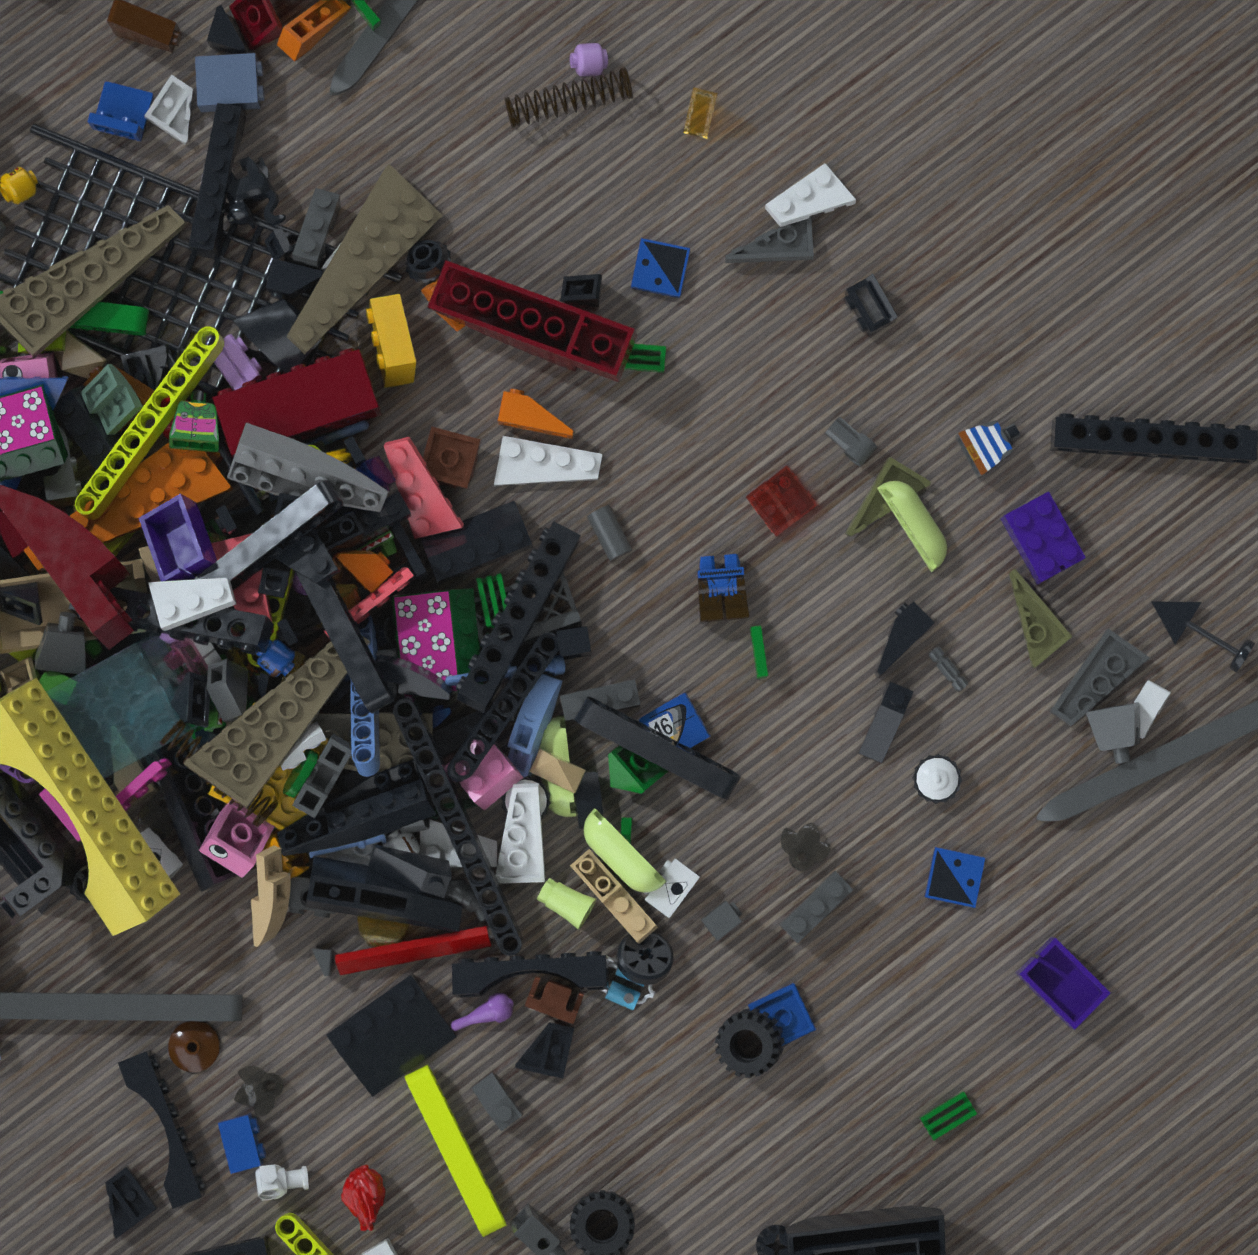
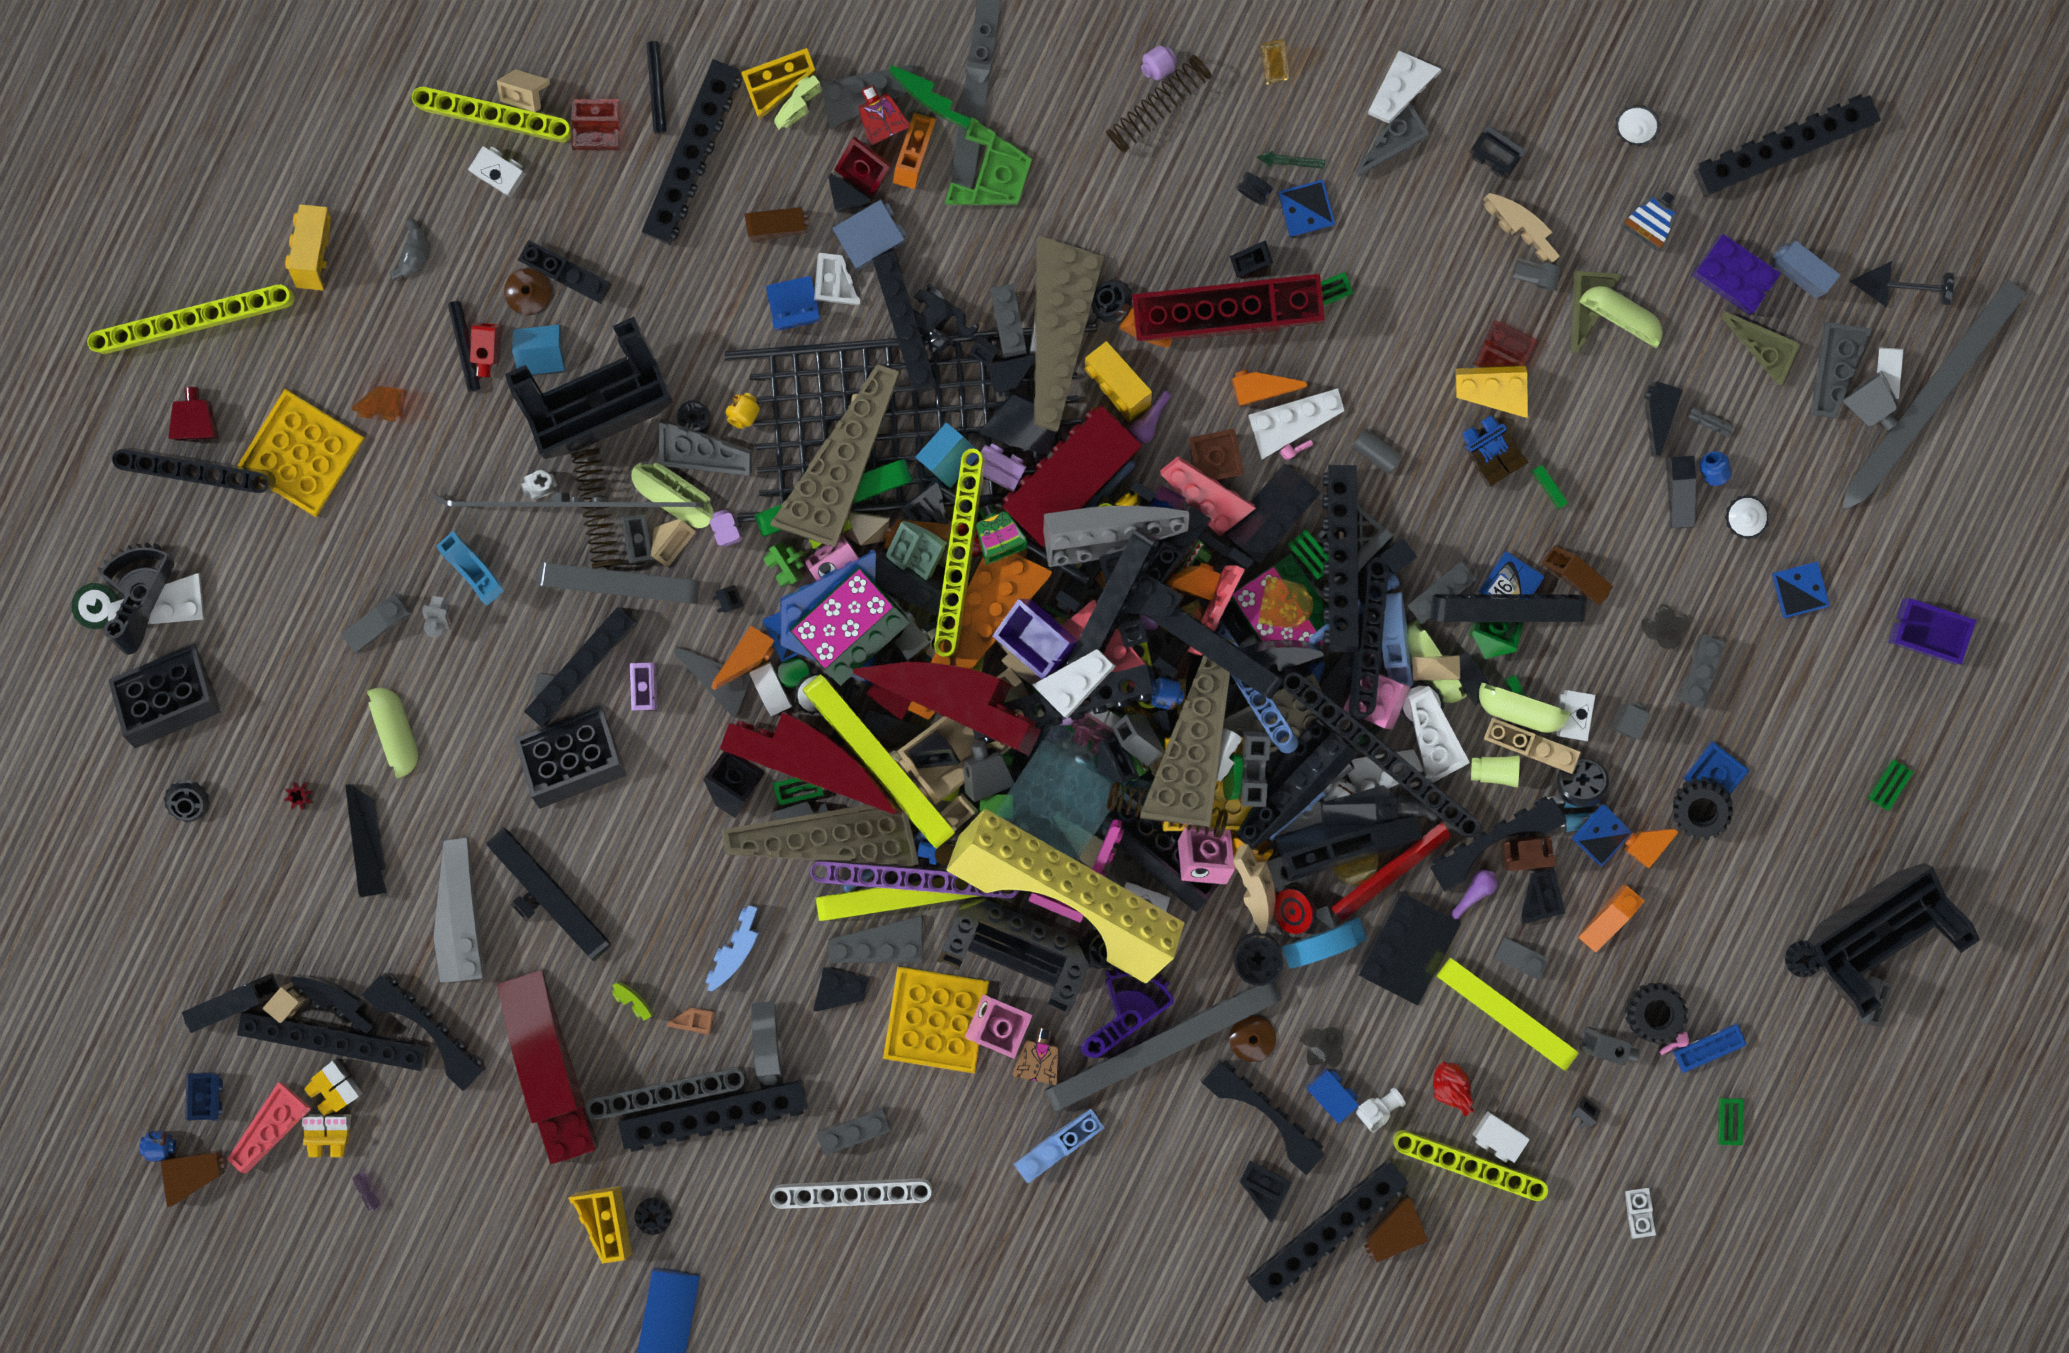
camera: 25 degrees left, 5 degrees up
none -> dark azure slope [915,423,979,488]
none -> bright green wing [944,117,1032,205]
none -> dark purple arm [1080,967,1174,1058]
none -> medium lavender piece [1129,391,1171,444]
none -> black wheel [1233,932,1283,986]
none -> black wheel [1236,172,1273,205]
none -> clear green piece [1256,151,1325,169]
none -> clear yellow slope [1258,577,1313,628]
none -> red tile [1274,887,1317,934]
none -> bright pink hand [1279,440,1313,460]
none -> dark azure arch [1282,917,1367,969]
none -> yellow wedge [1455,366,1528,418]
none -> tan slope [1483,193,1560,264]
none -> reddish brown slope [1541,545,1614,605]
none -> blue tile [1571,804,1633,867]
none -> orange slope [1578,884,1645,953]
none -> white piece [1615,104,1661,147]
none -> orange slope [1623,828,1678,868]
none -> blue head [1699,451,1732,486]
none -> sand blue brick [1771,241,1840,299]

